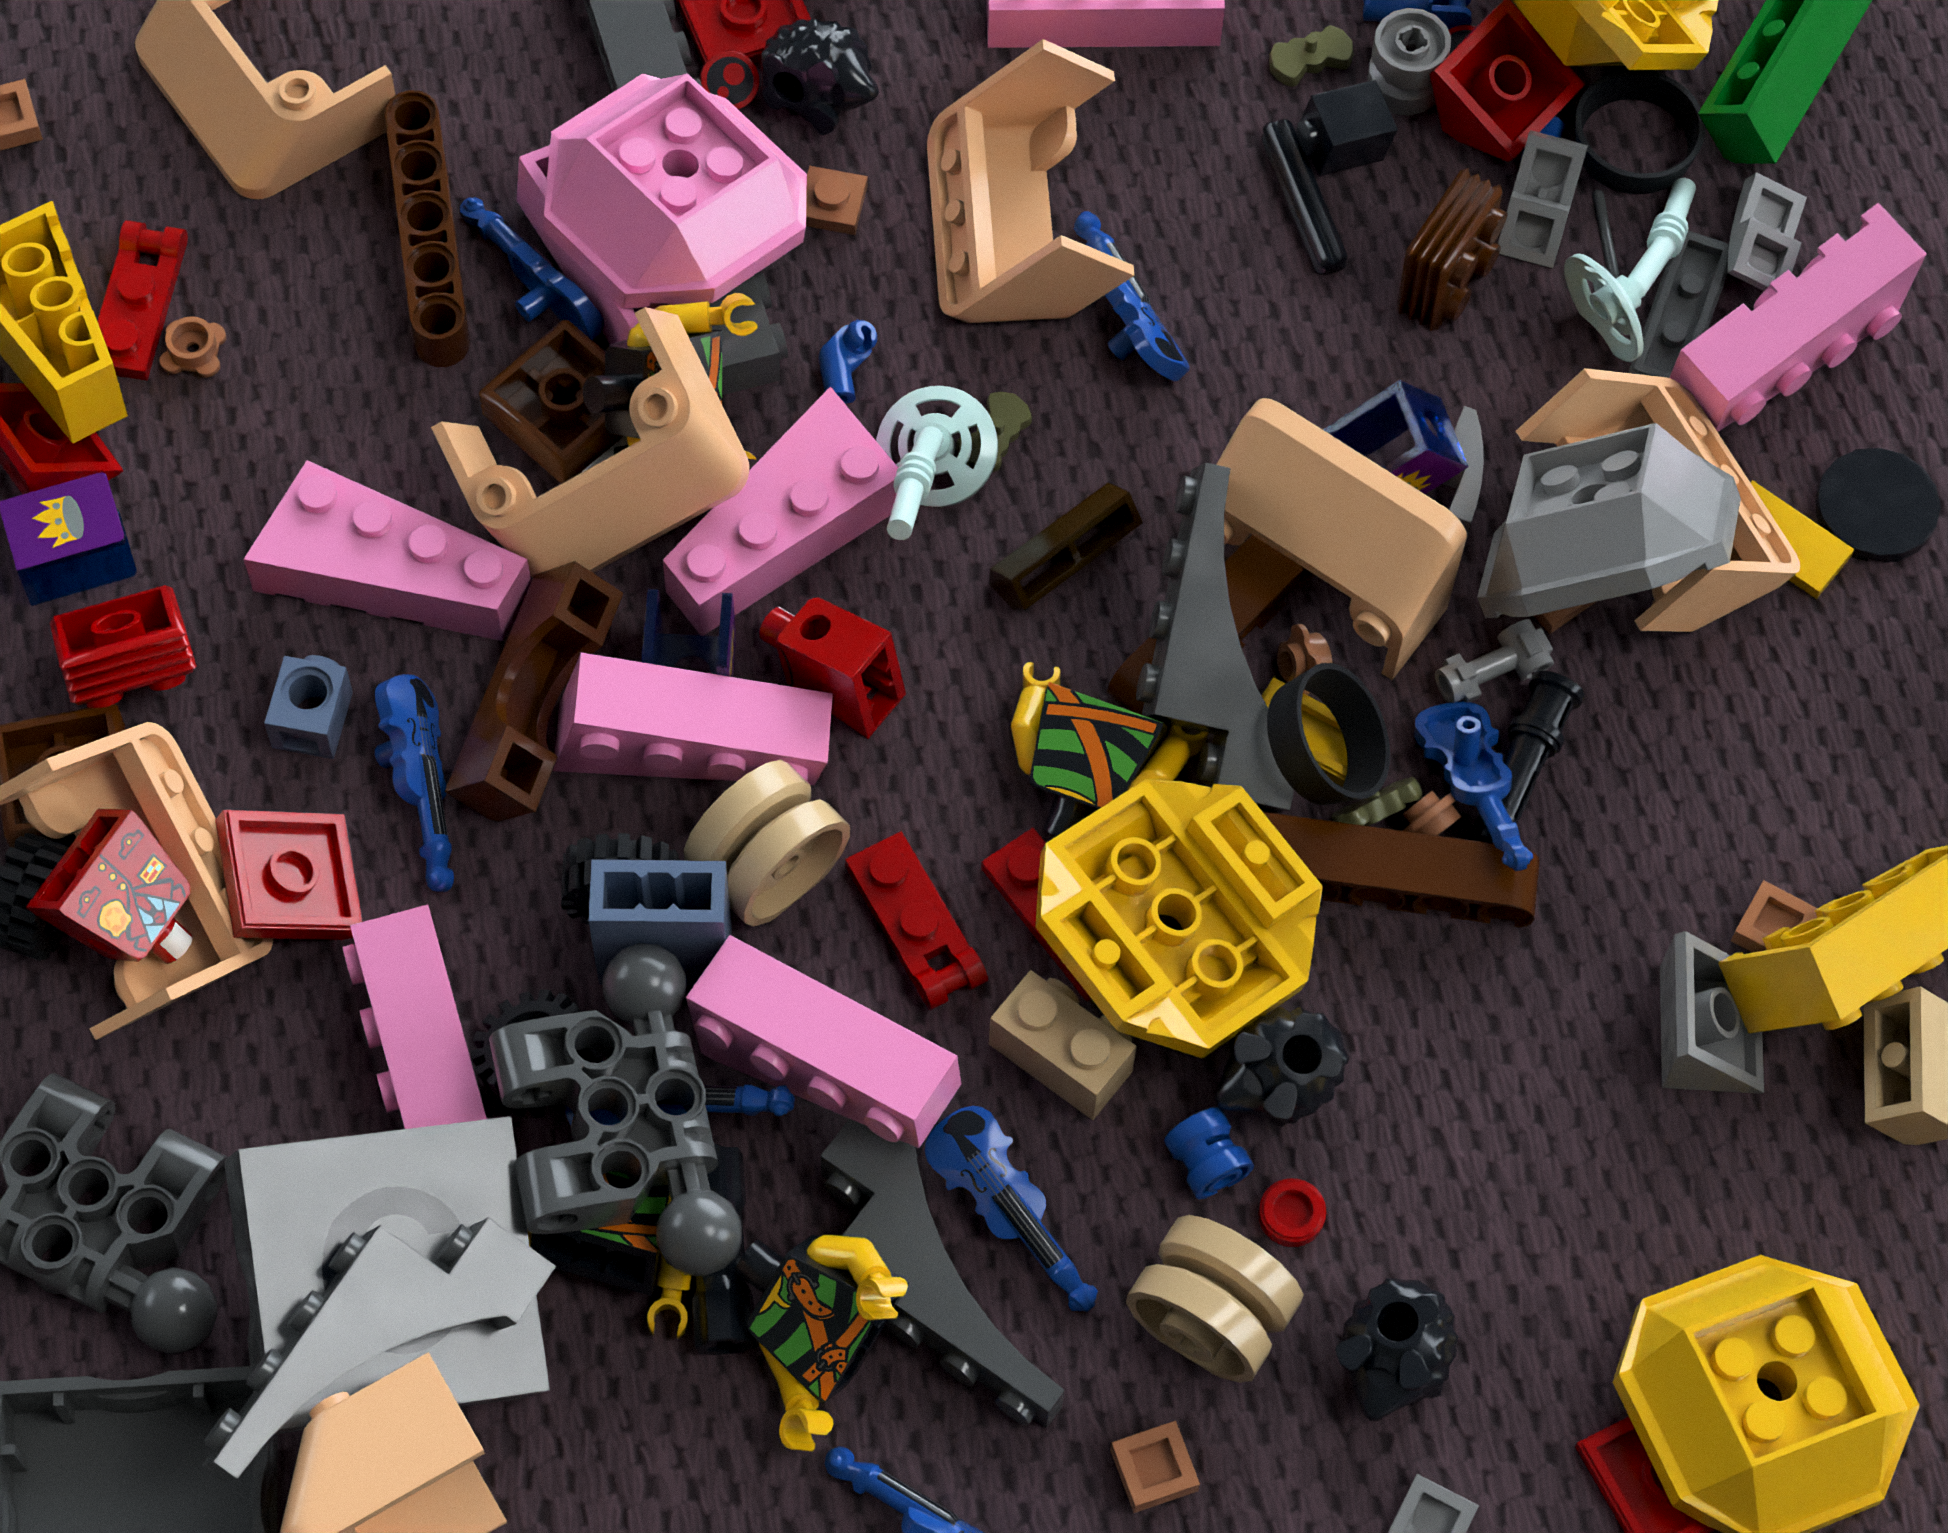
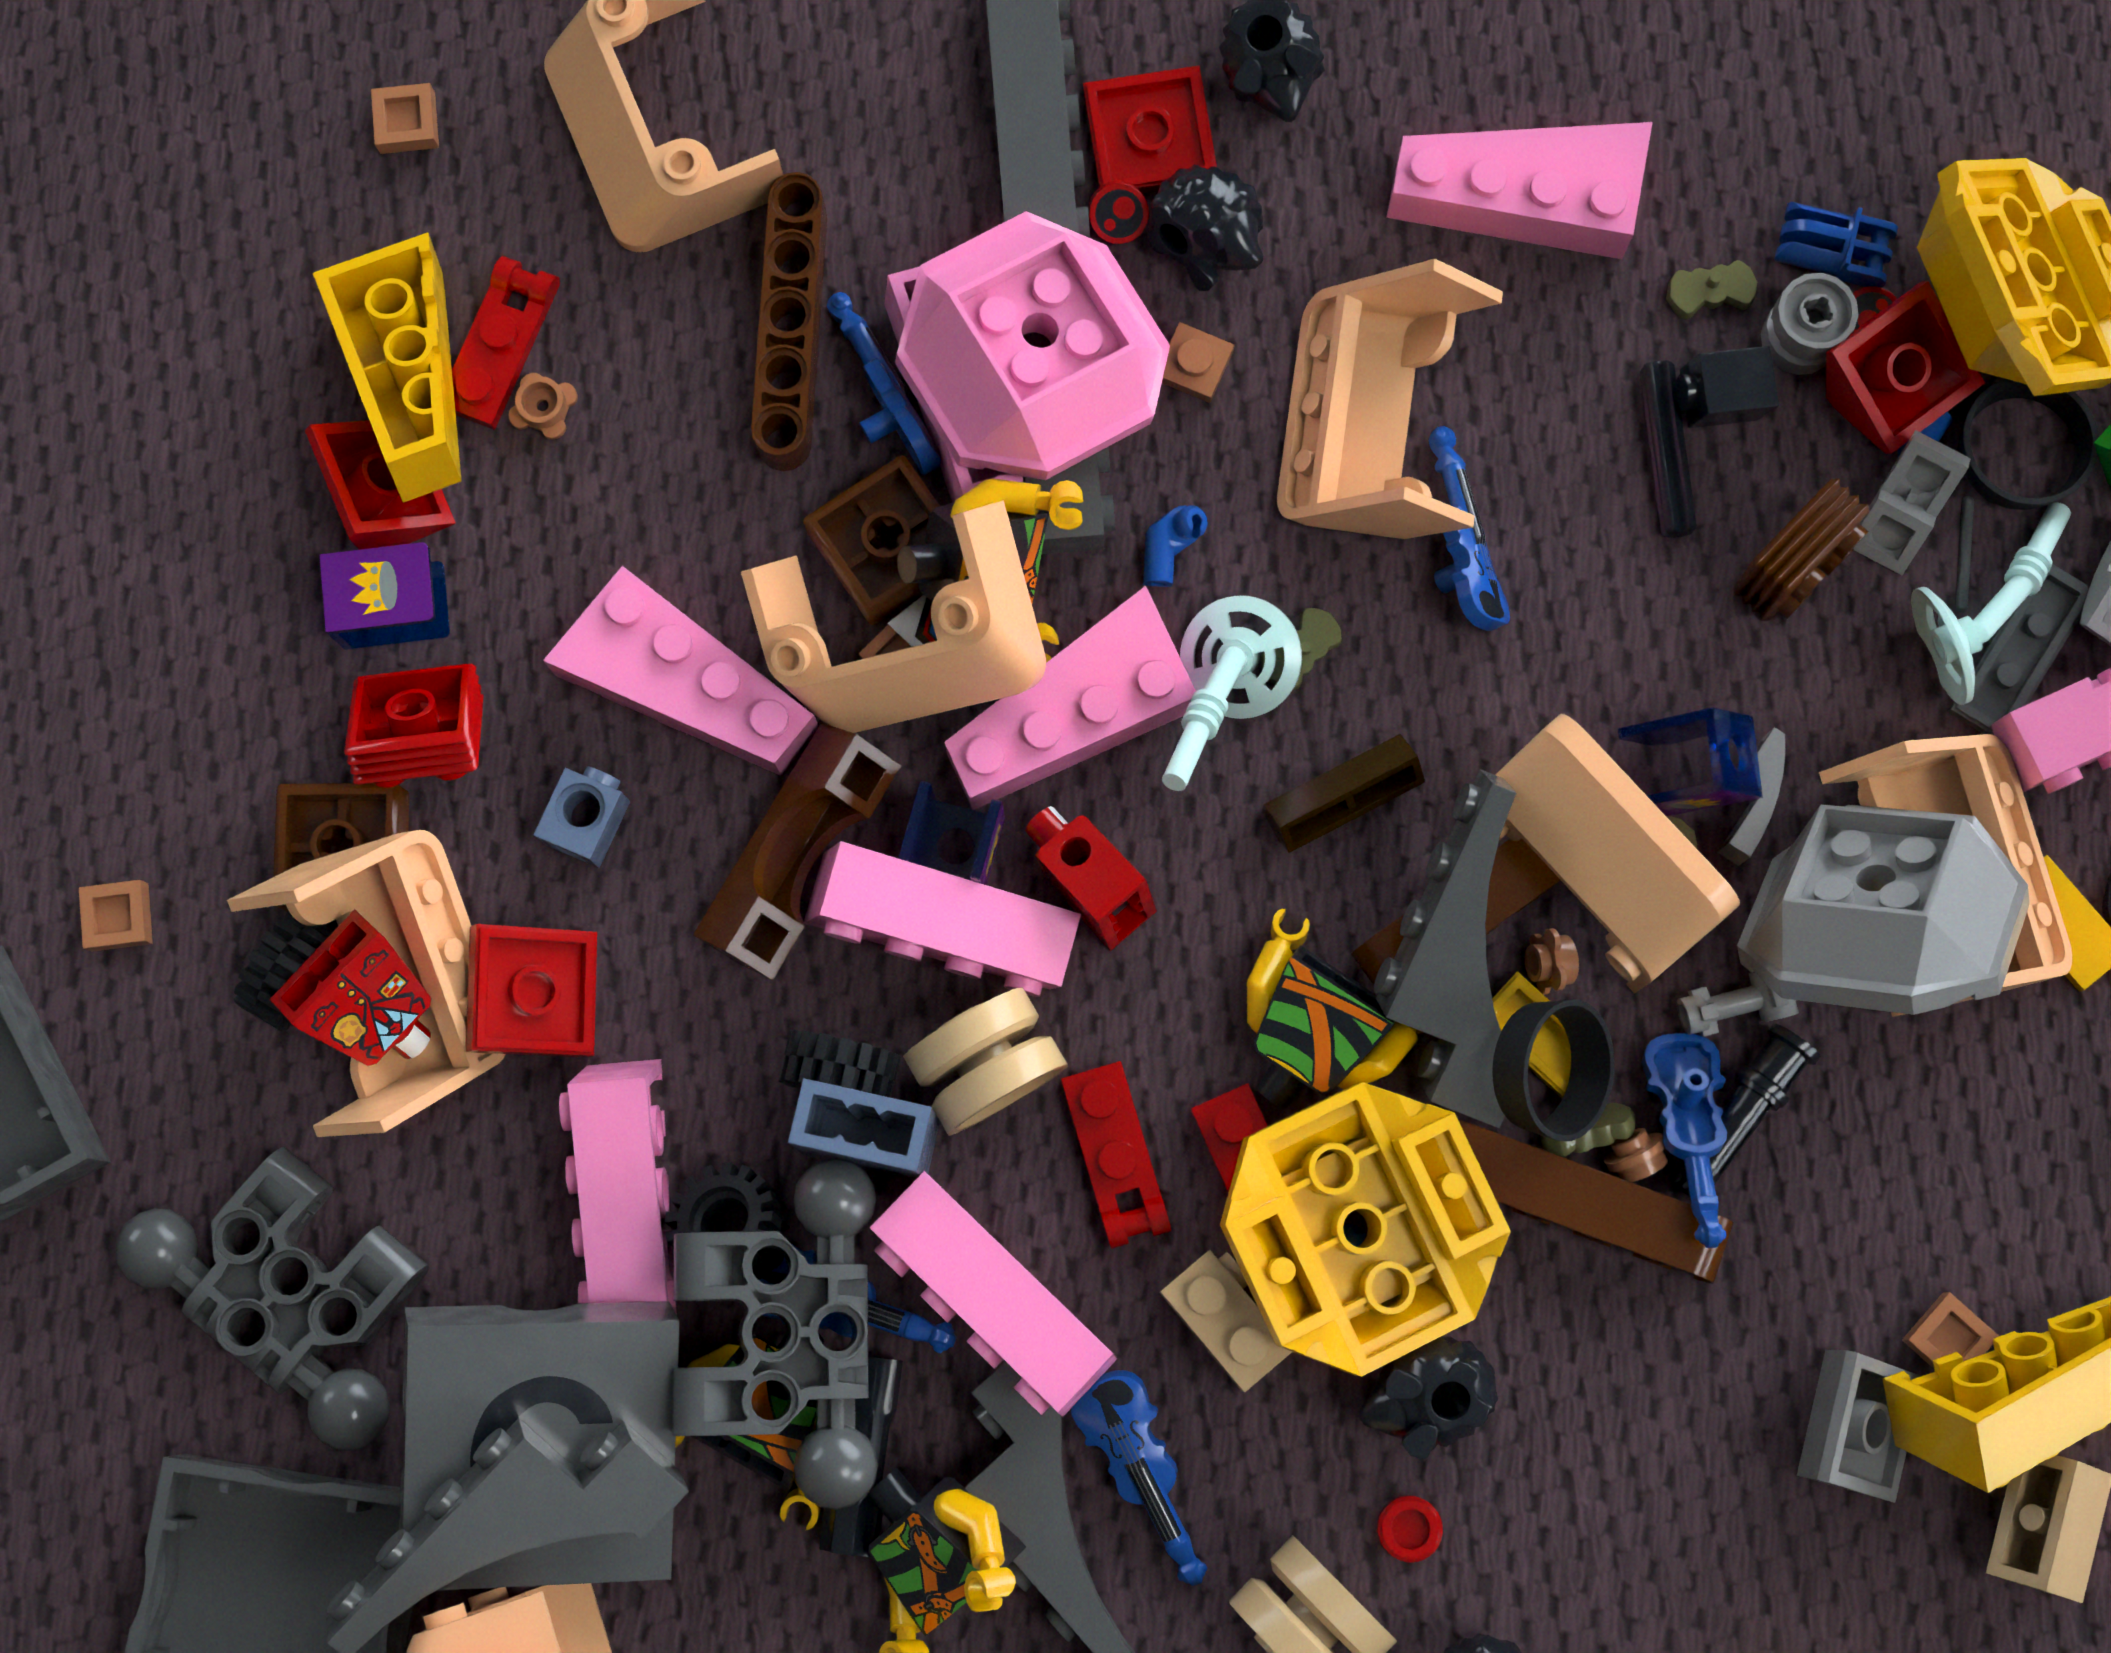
camera: 20 degrees right, 15 degrees up
blue piece [375,674,454,892] -> none
blue wheel [1164,1107,1254,1200] -> none

